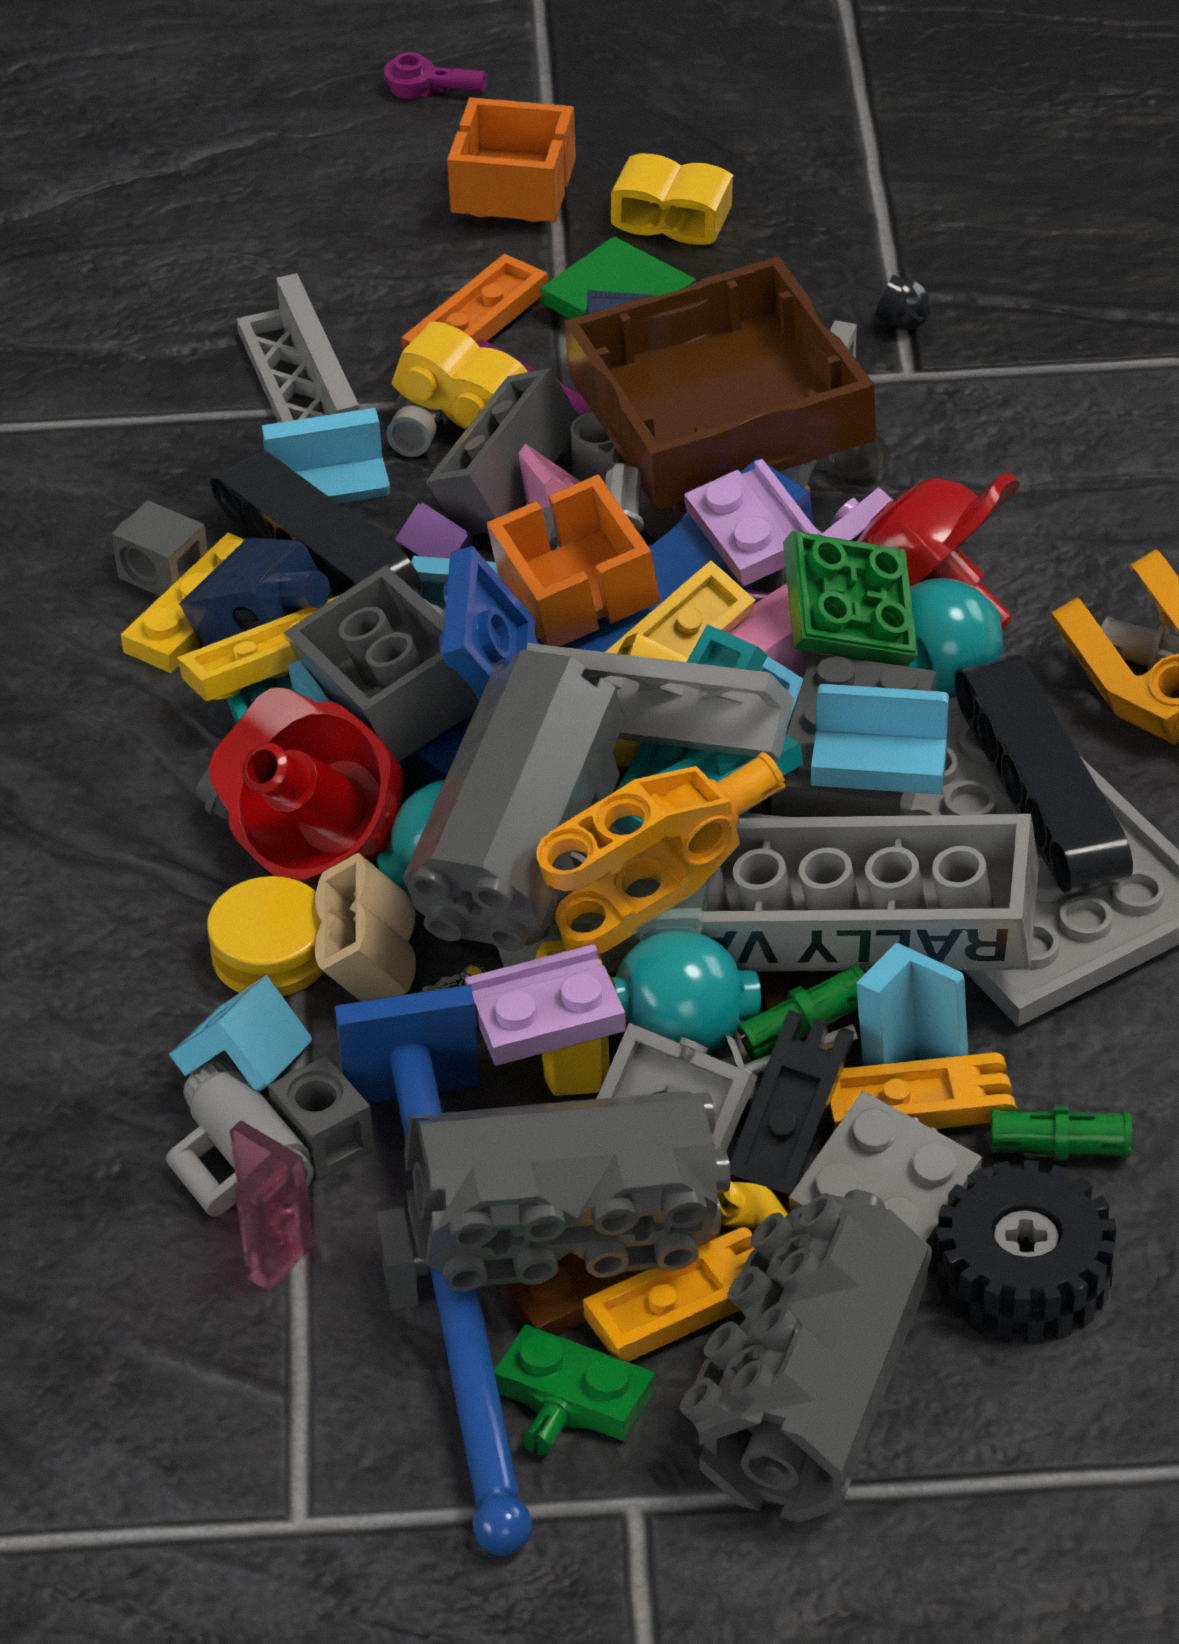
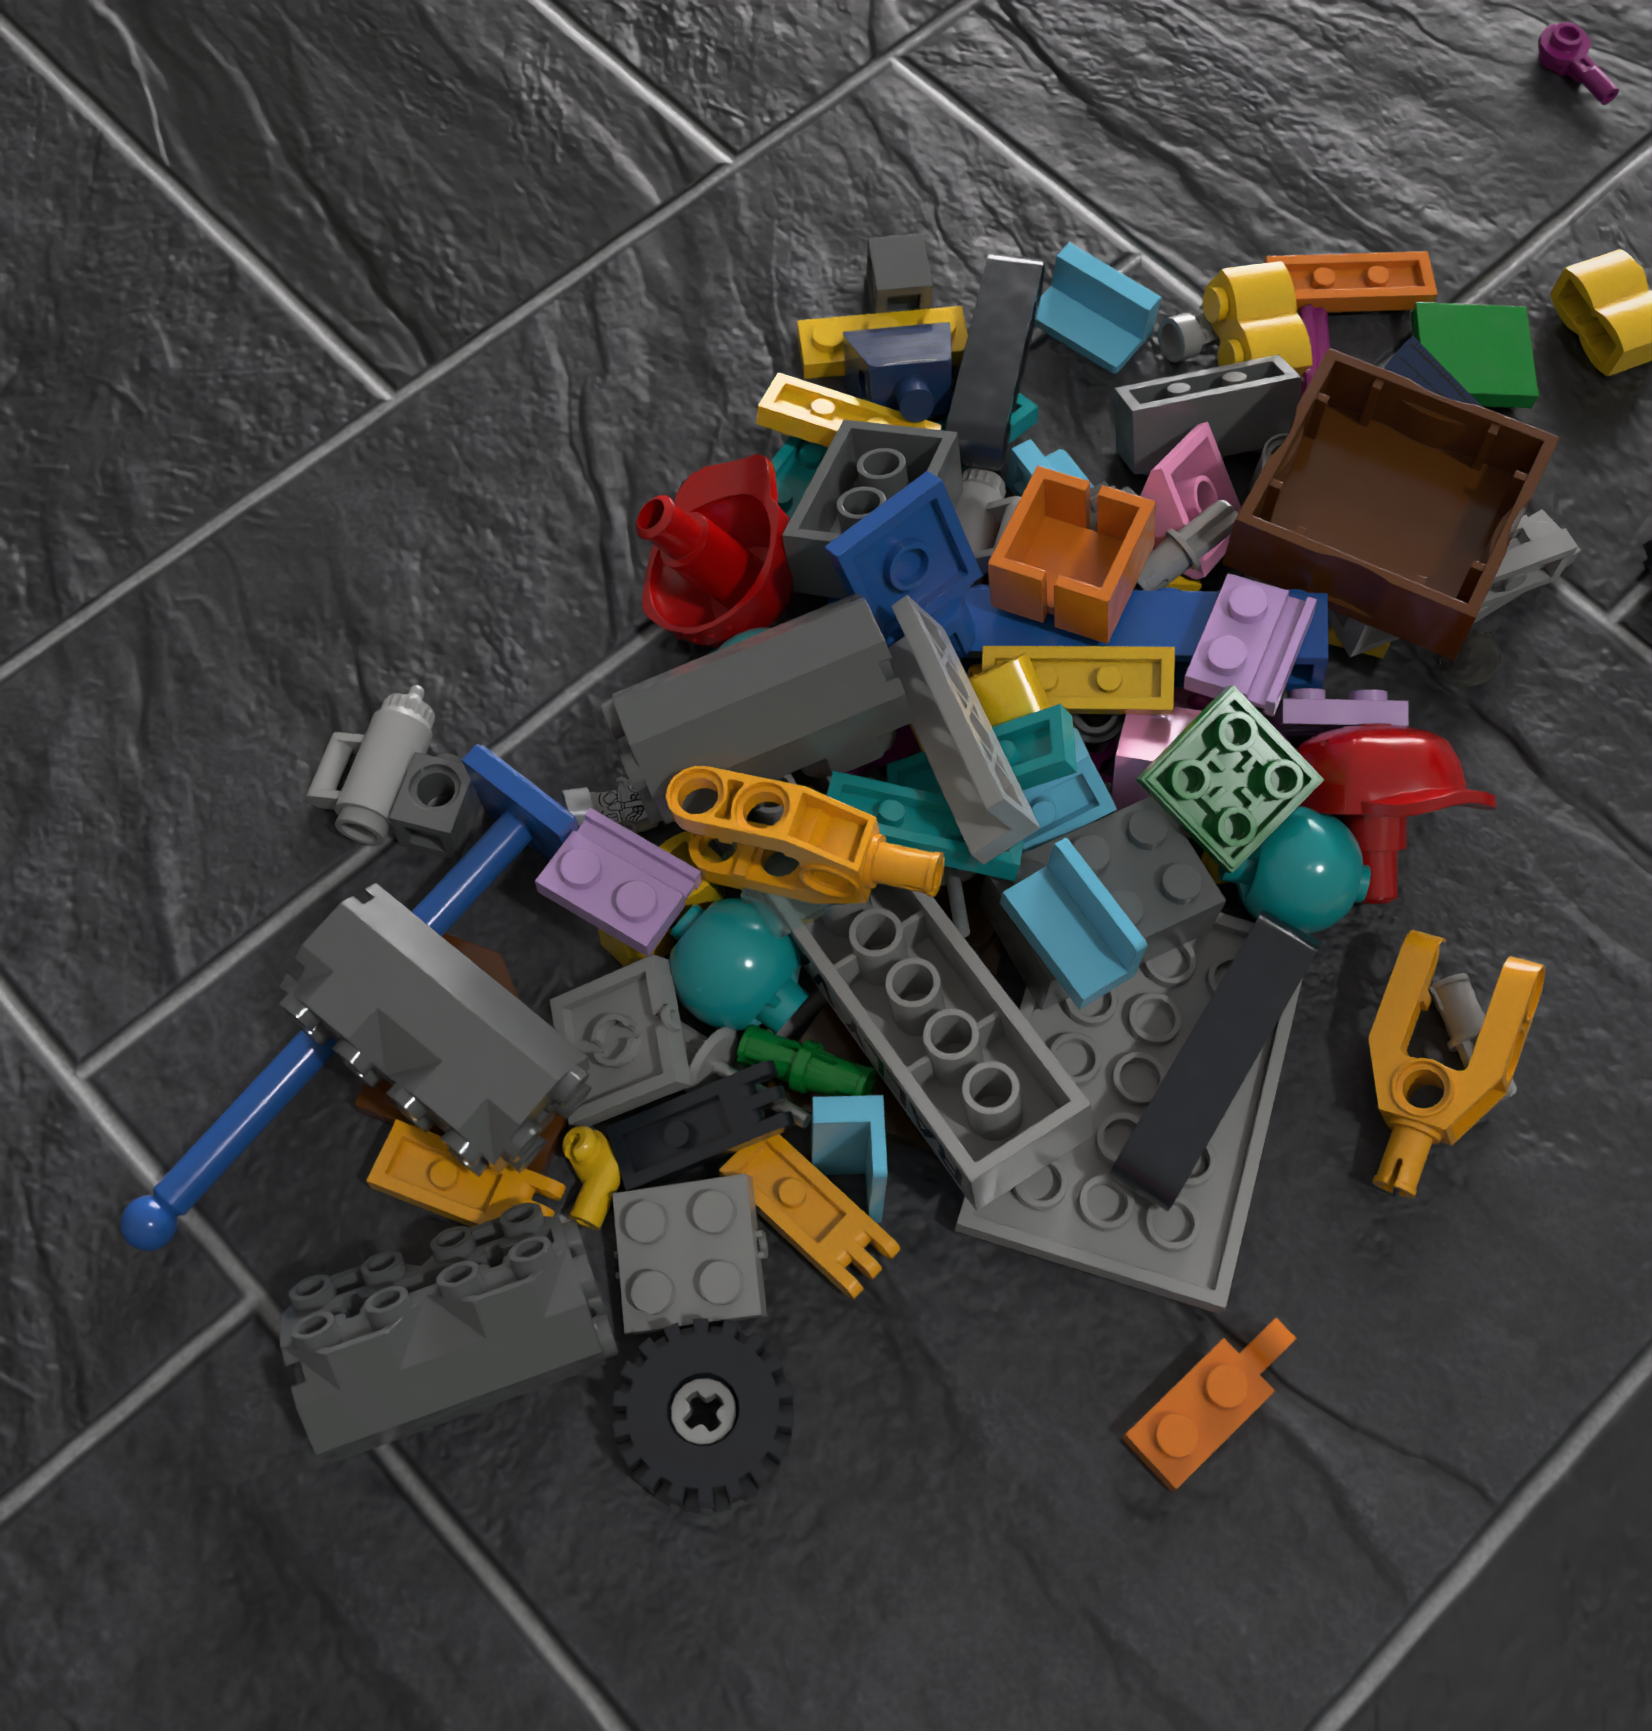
camera: 45 degrees right, 20 degrees up
medium azure panel [169,975,312,1092] -> none
yellow head [207,876,324,997] -> none
clear pink panel [229,1120,314,1291] -> none
light grey fence [237,273,359,423] -> none
tan brick [315,853,416,1002] -> none
medium lavender slope [395,503,474,558] -> none
orange piece [447,97,576,222] -> none
green plate [494,1324,655,1456] -> none
green pin [990,1106,1132,1161] -> none

